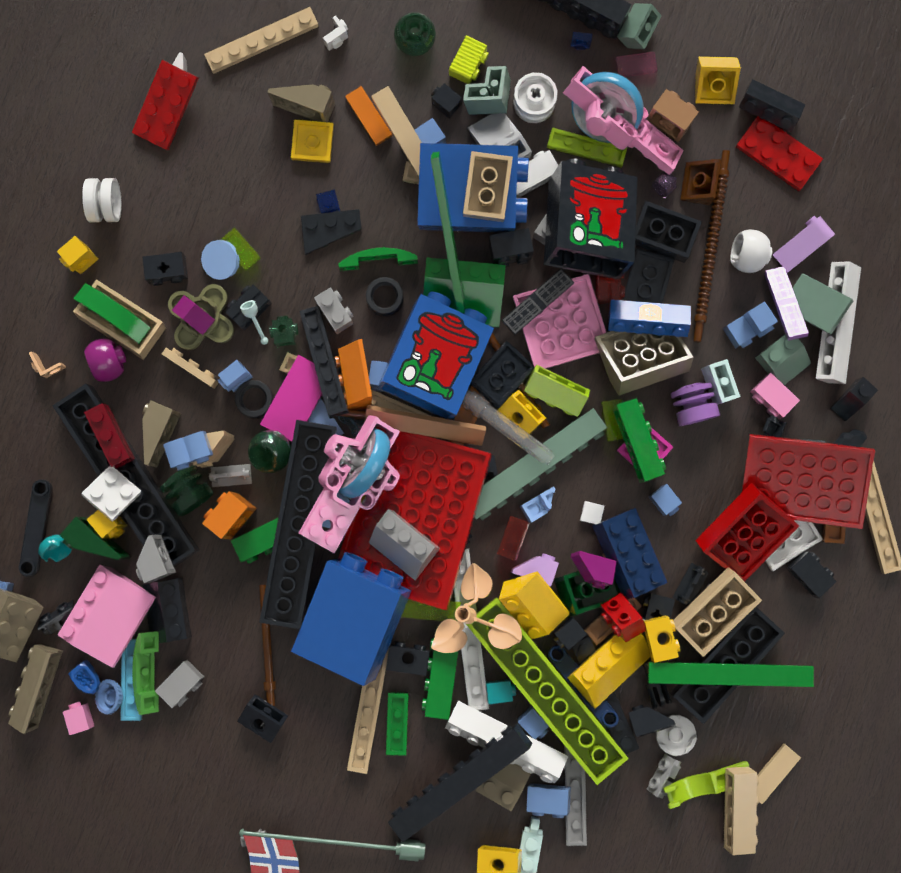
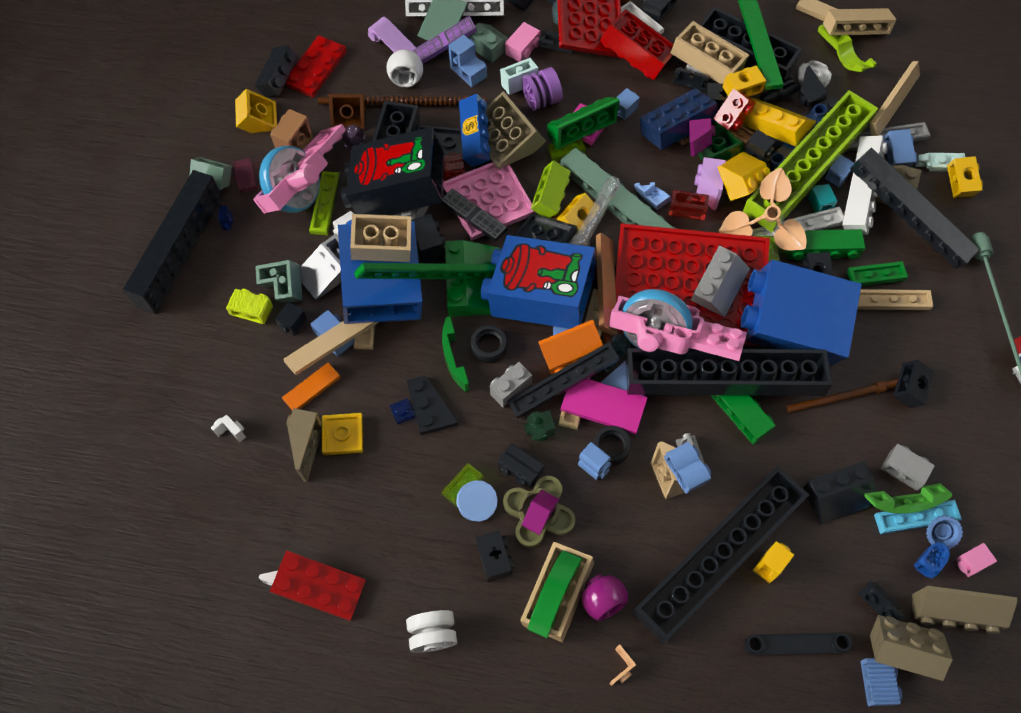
camera: 100 degrees left, 20 degrees down
teal hair [38,535,72,562] -> none
yellow brick [57,236,98,274] -> none
bright pink slope [58,565,156,668] -> none
dark green slope [59,517,131,560] -> none
white plate [82,466,141,522] -> none
dark red brick [84,403,135,468] -> none
light grey slope [136,535,176,583] -> none
dark tan slope [142,400,181,468] -> none
clear green wheel [160,465,214,517] -> none
tan plate [162,348,219,389] -> none
orange brick [202,491,257,539] -> none
tan plate [204,7,319,74] -> none
light aqua hinge [240,300,268,345] -> none
clear green wheel [248,430,291,473] -> none
clear green wheel [394,12,436,56] -> none
white wheel [513,73,557,123] -> none
white tile [580,501,604,524] -> none
light grey hinge [647,754,681,799] -> none
none -> tan tile [870,61,920,136]

